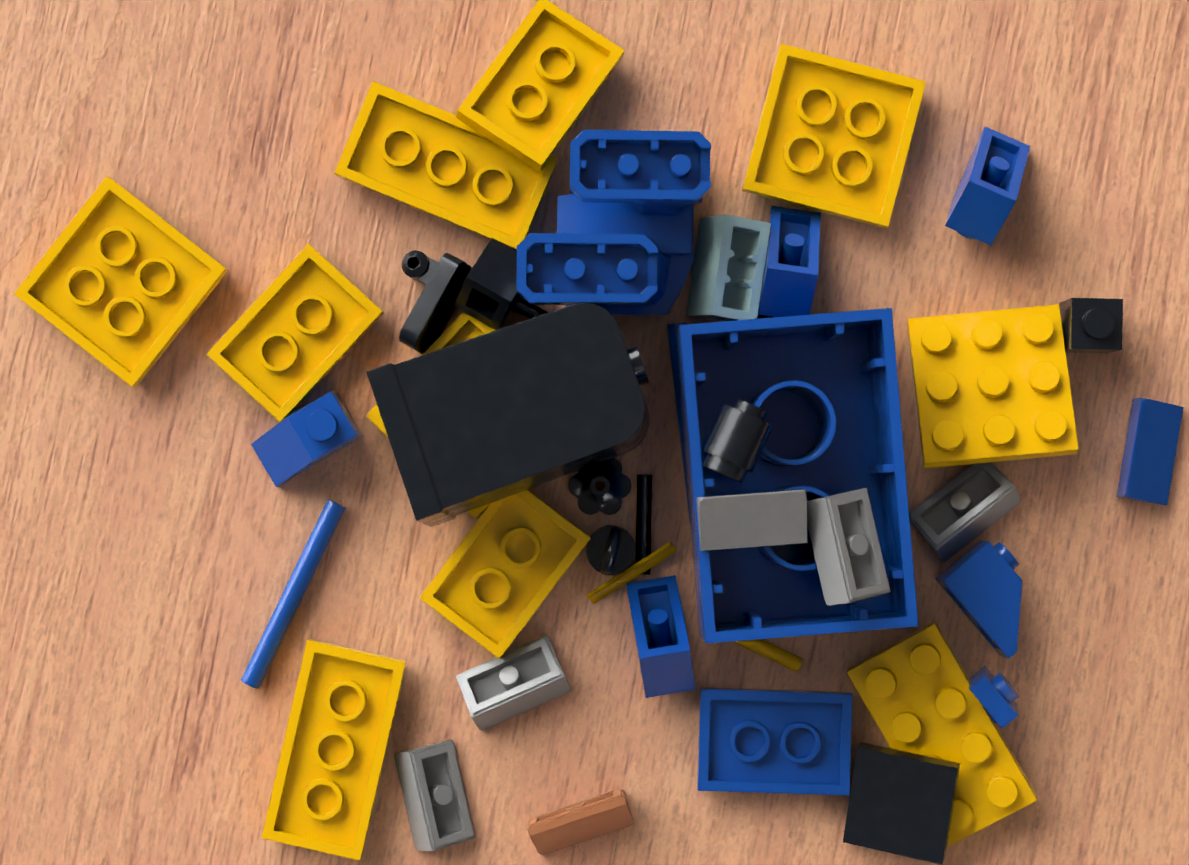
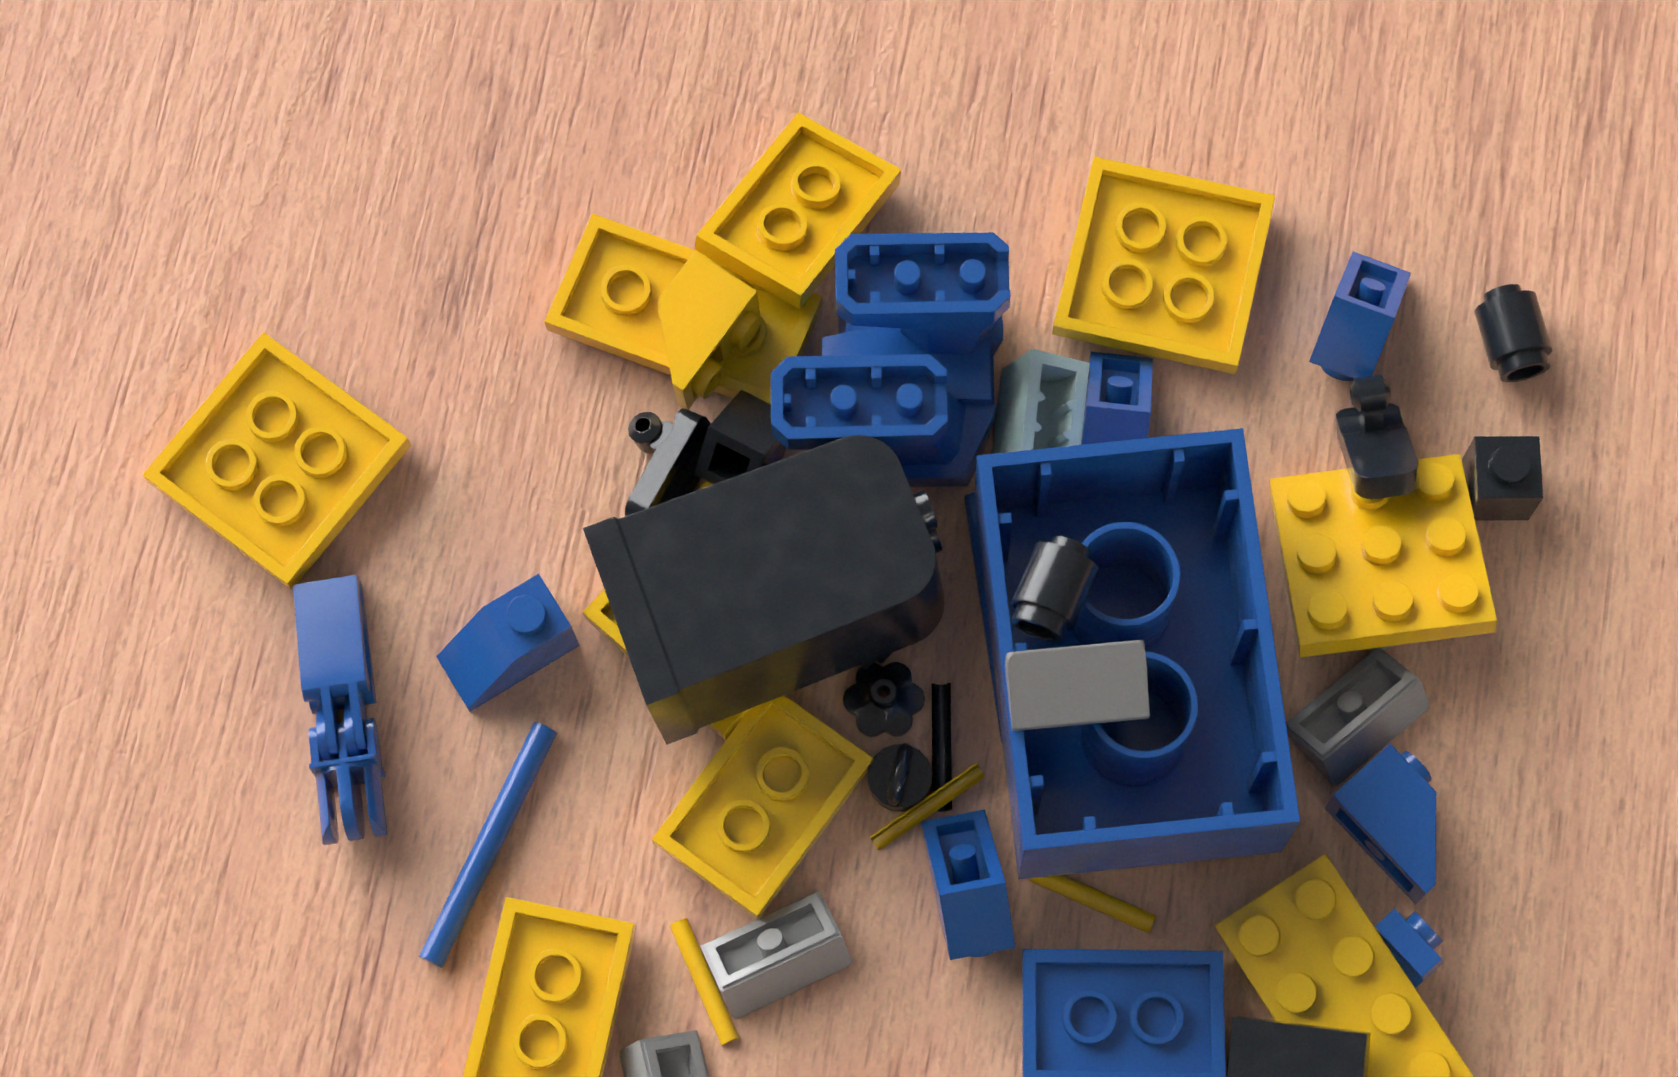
camera: 10 degrees right, 15 degrees down
yellow plate [206,243,384,422] -> none
light grey slope [807,488,891,606] -> none
blue slope [1116,398,1184,505] -> none
none -> blue arm [293,575,387,845]
none -> yellow slope [658,251,762,410]
none -> yellow piece [669,918,739,1046]
none -> black piece [1336,375,1419,499]
none -> black brick [1474,284,1552,382]

